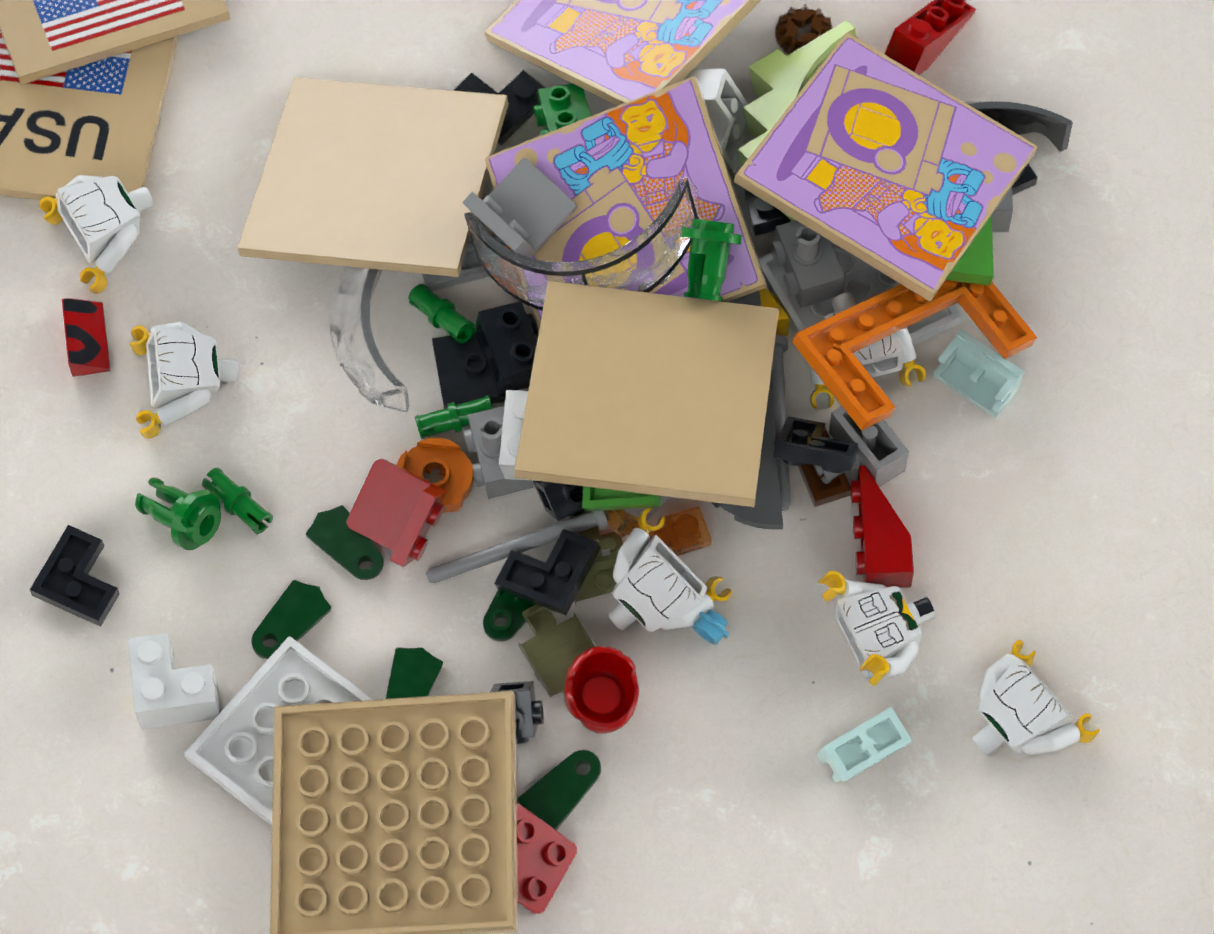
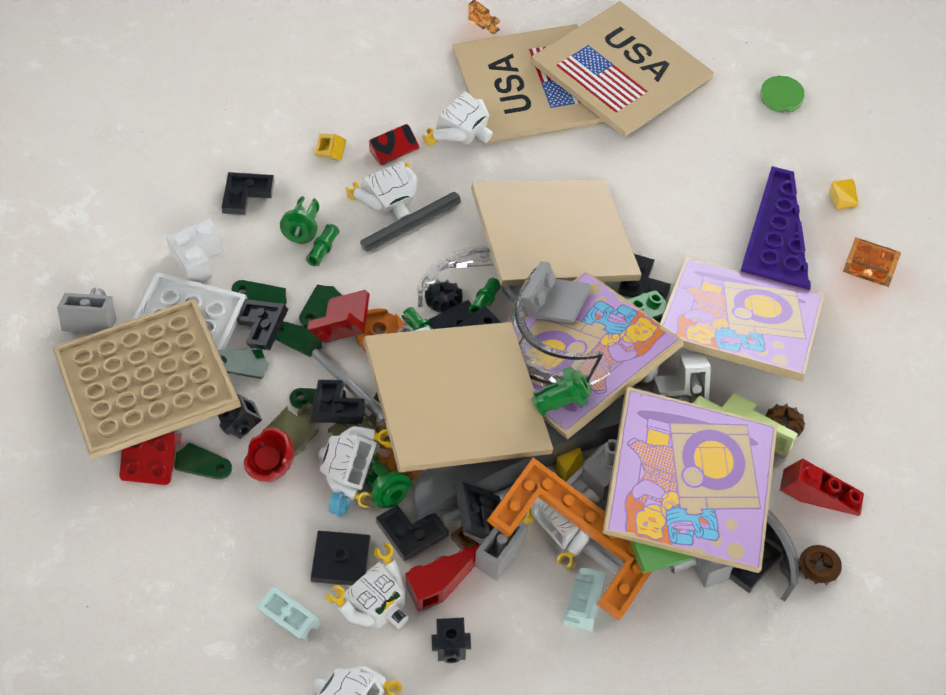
camera: 65 degrees right, 10 degrees down
none -> light grey brick [57,288,116,333]
none -> black plate [237,299,289,351]
none -> dark green piece [275,321,323,357]
none -> black plate [311,530,371,586]
none -> yellow slope [314,134,346,160]
none -> dark grey axle [360,192,461,252]
none -> green piece [365,454,413,509]
none -> black plate [376,505,449,562]
none -> black gear [425,279,463,313]
none -> black brick [431,617,471,663]
none -> reddish brown gear [799,545,842,585]

